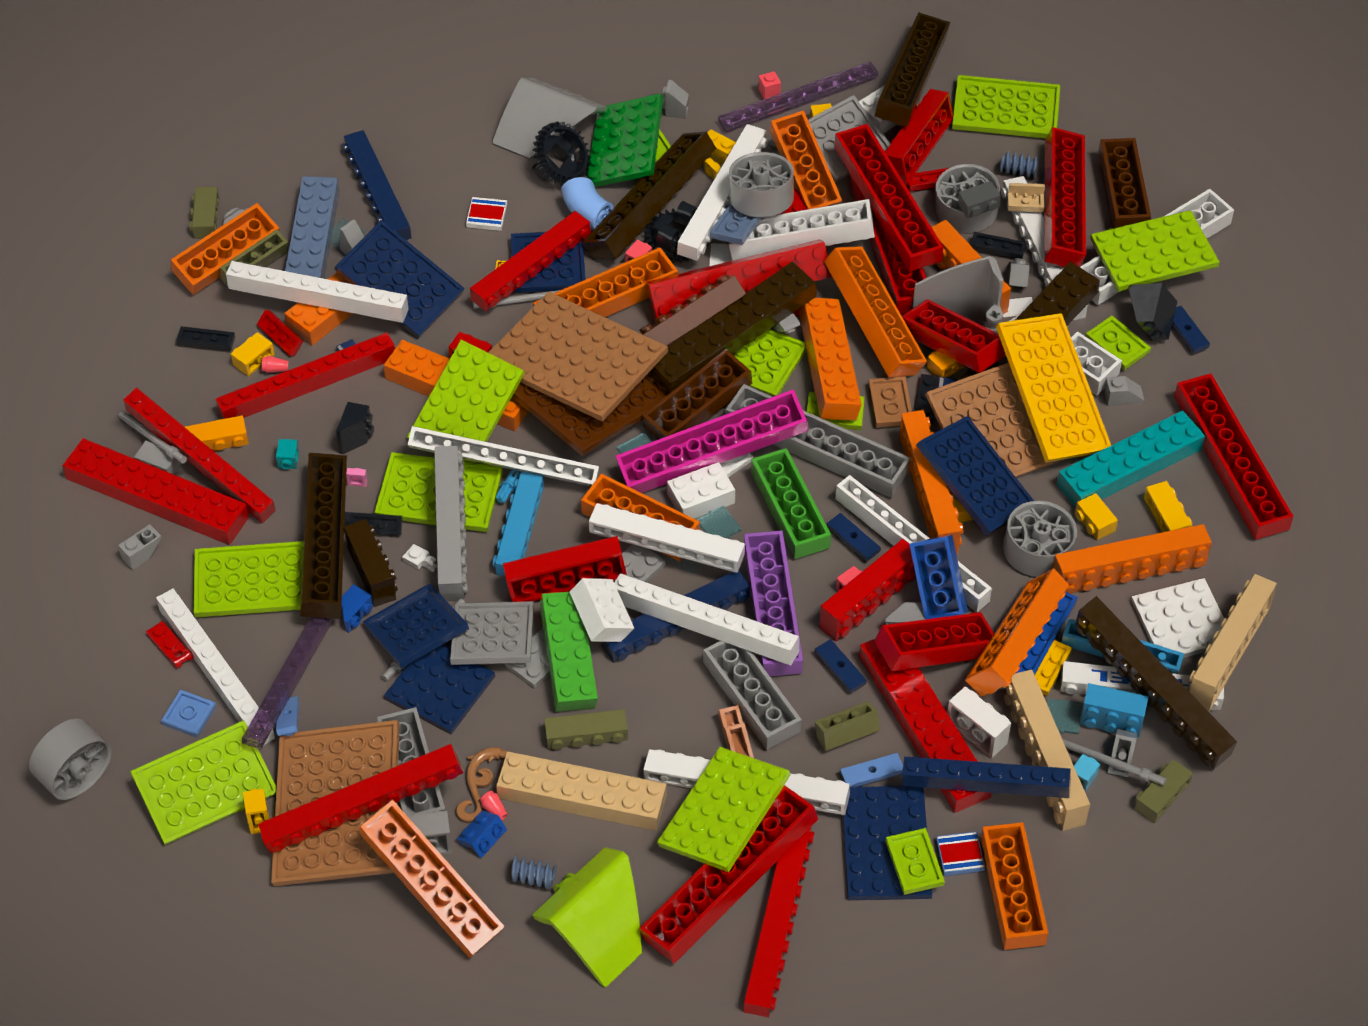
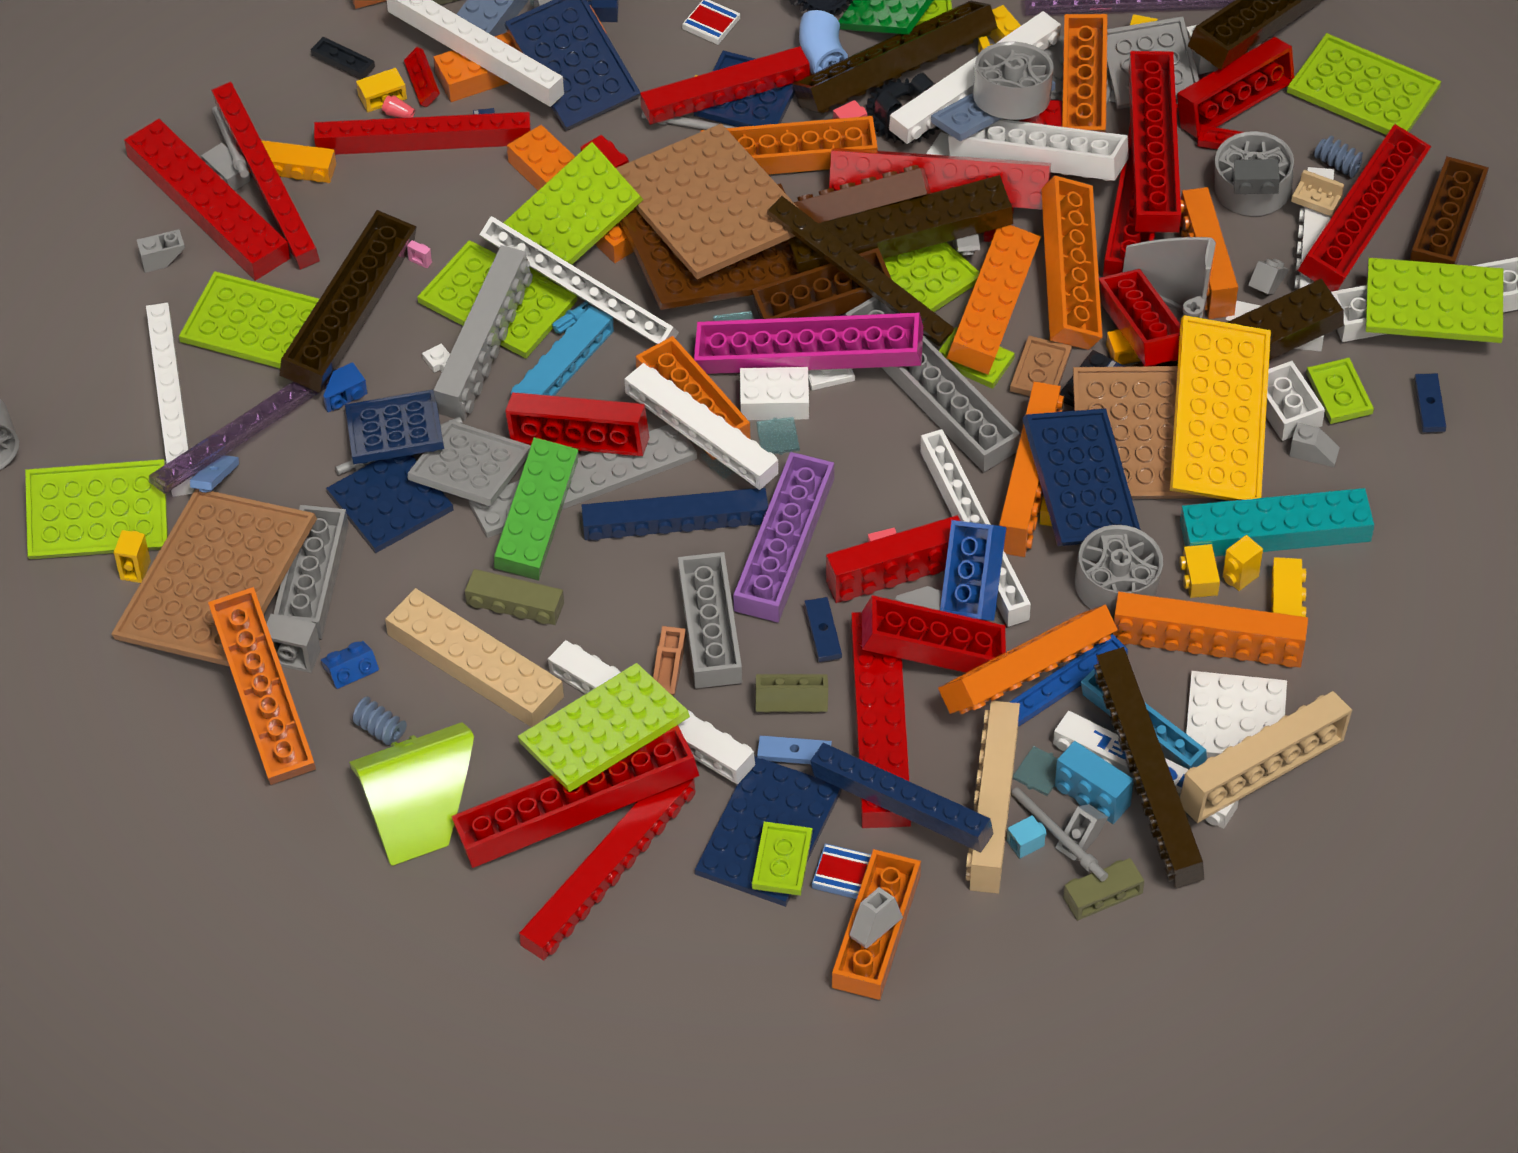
camera: 25 degrees right, 0 degrees up
red plate [146,621,194,669] -> none
medium blue tile [161,689,216,738] -> none
red brick [258,744,463,853] -> none
teal brick [276,439,300,470] -> none
black slope [336,402,374,454] -> none
black plate [344,512,403,535] -> none
dark brown brick [344,519,398,607] -> none
medium nougat plant [456,747,510,823] -> none
coral cone [479,791,508,820] -> none
white brick [570,578,634,642] -> none
white brick [614,573,799,666] -> none
bright green brick [751,448,831,559] -> none
dark blue tile [827,513,881,562] -> none
white brick [947,686,1011,759] -> none
black plate [970,232,1027,259] -> none
yellow plate [1035,640,1072,696] -> none
black slope [1129,283,1178,341] -> none
red brick [1174,373,1294,540] -> none
none -> dark brown plate [767,196,954,347]
none -> light grey slope [849,887,903,949]
none -> yellow brick [1223,535,1263,591]

